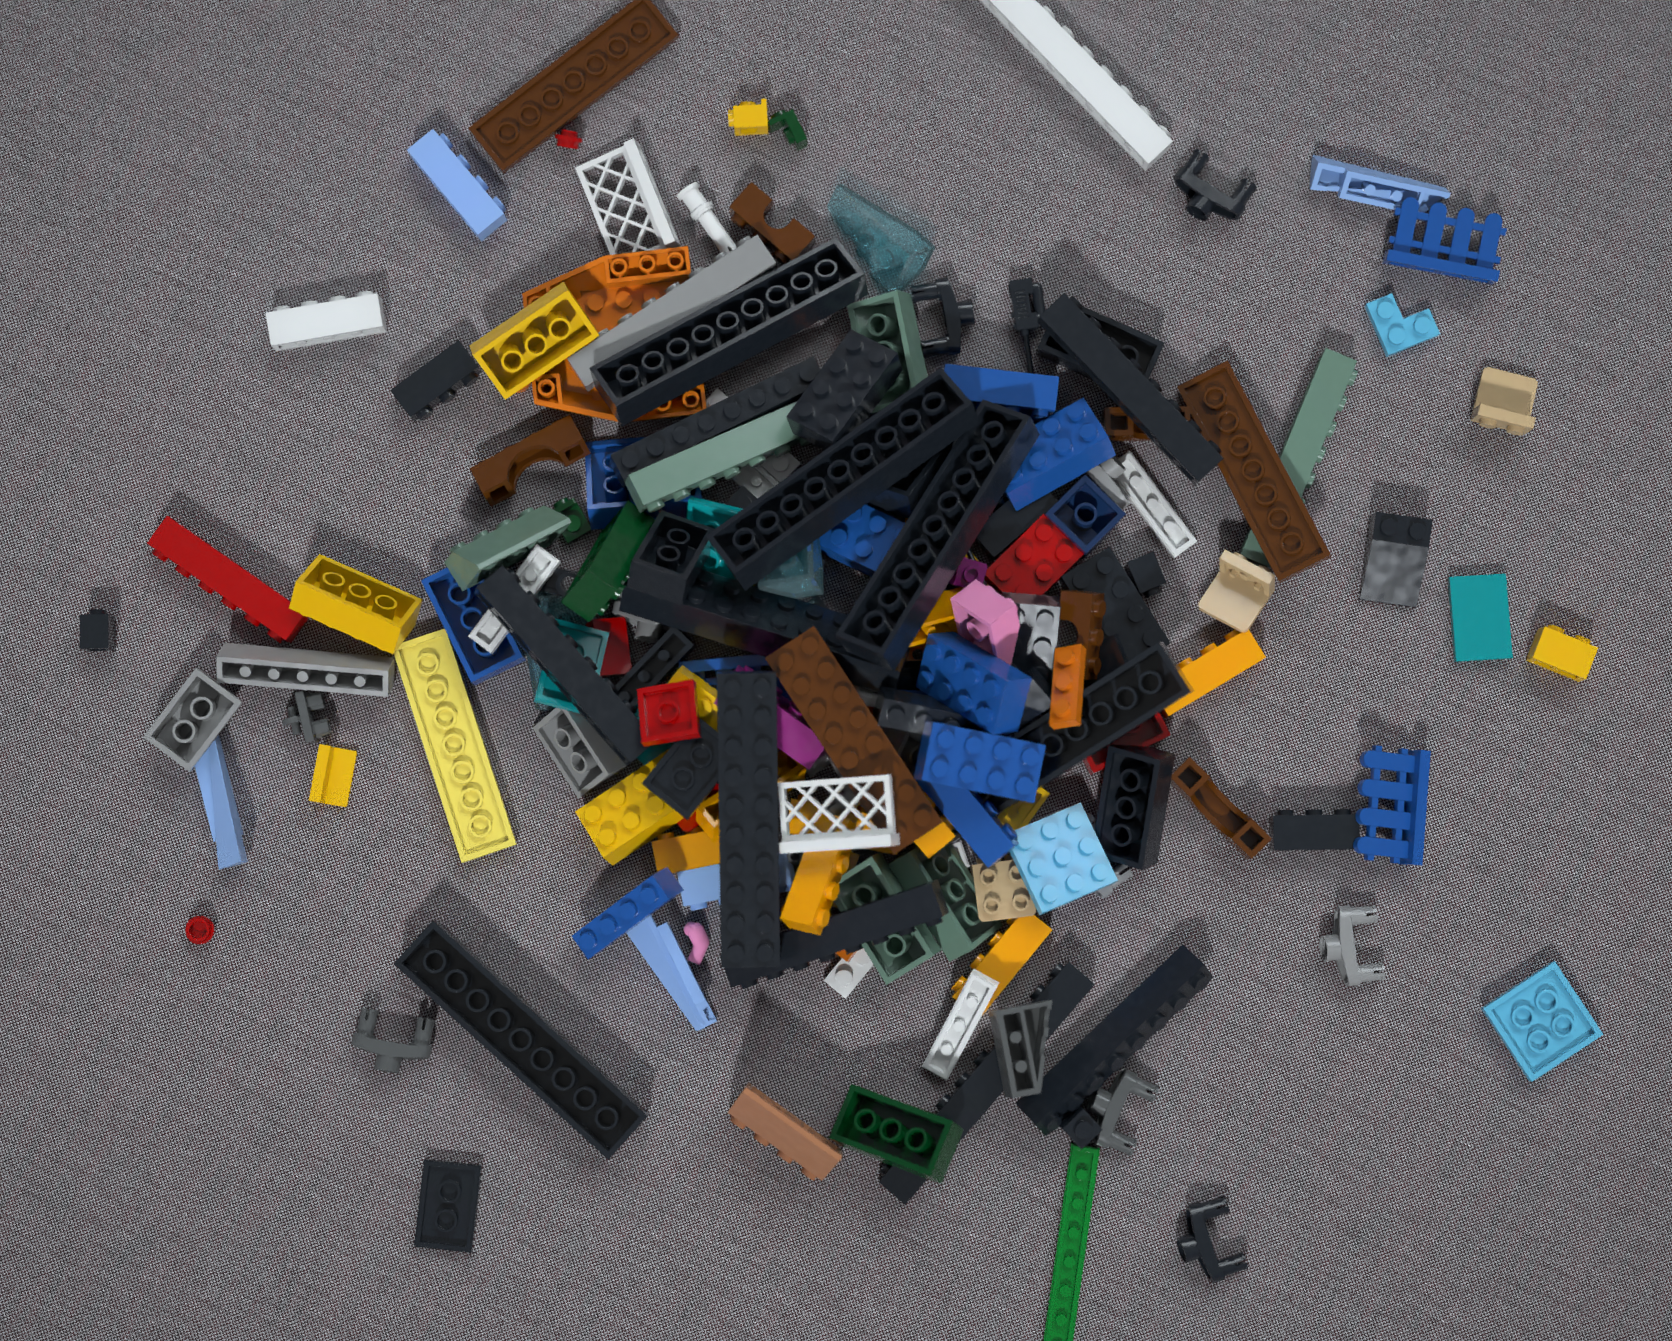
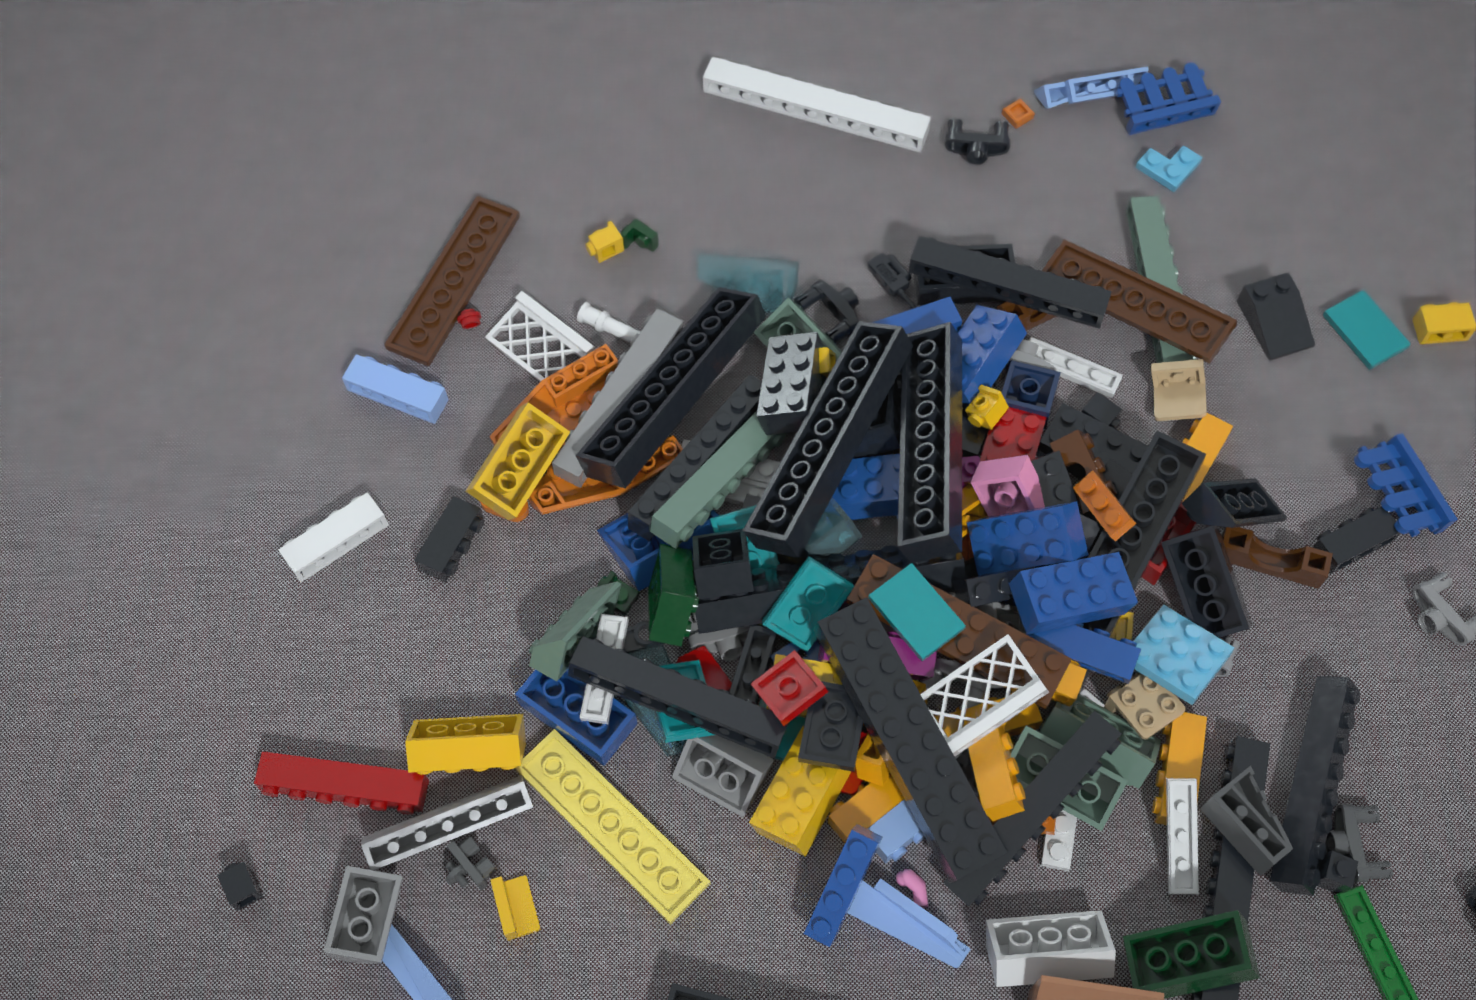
camera: 25 degrees left, 20 degrees down
reddish brown arch [470,414,591,507] -> none
reddish brown arch [729,182,815,265] -> none
tan bracket [1470,367,1538,436] -> none
none -> teal tile [762,557,854,652]
none -> yellow tile [819,347,836,378]
none -> teal tile [868,563,966,662]
none -> yellow brick [965,385,1009,430]
none -> white brick [986,910,1116,987]
none -> orange tile [1002,98,1035,129]
none -> black slope [1182,478,1288,528]

